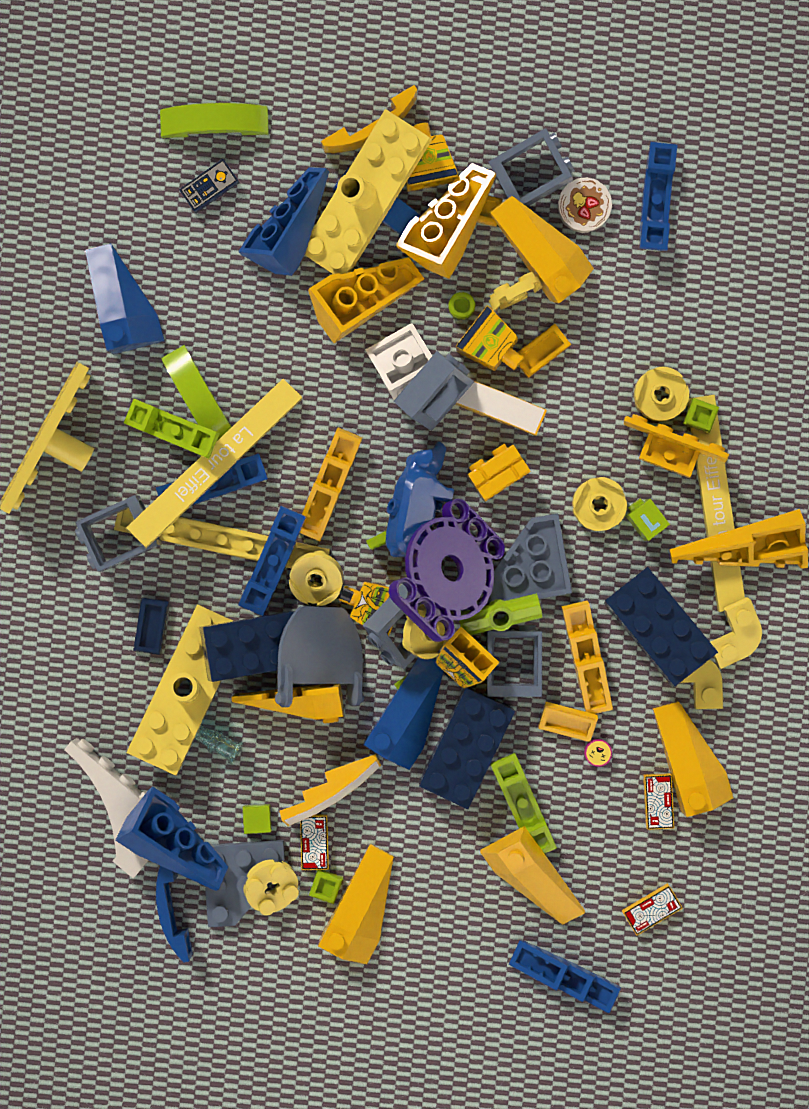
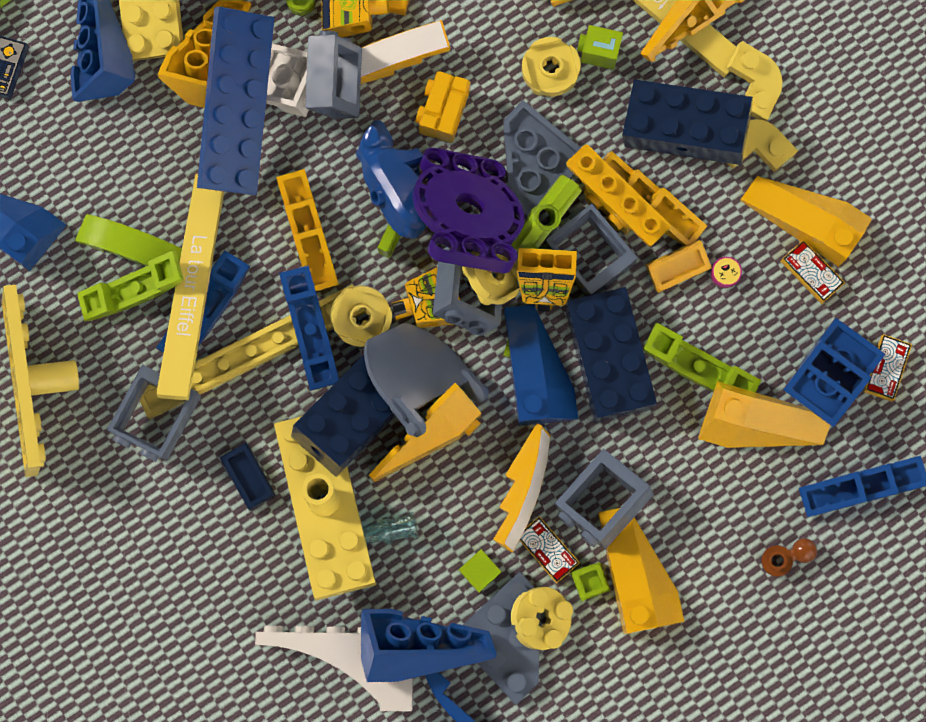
camera: 40 degrees left, 10 degrees down
none -> blue plate [197,7,275,195]
none -> sand blue window [555,448,654,550]
none -> yellow bracket [566,144,671,247]
none -> dark orange plate [761,538,817,577]
none -> blue bracket [783,318,886,427]

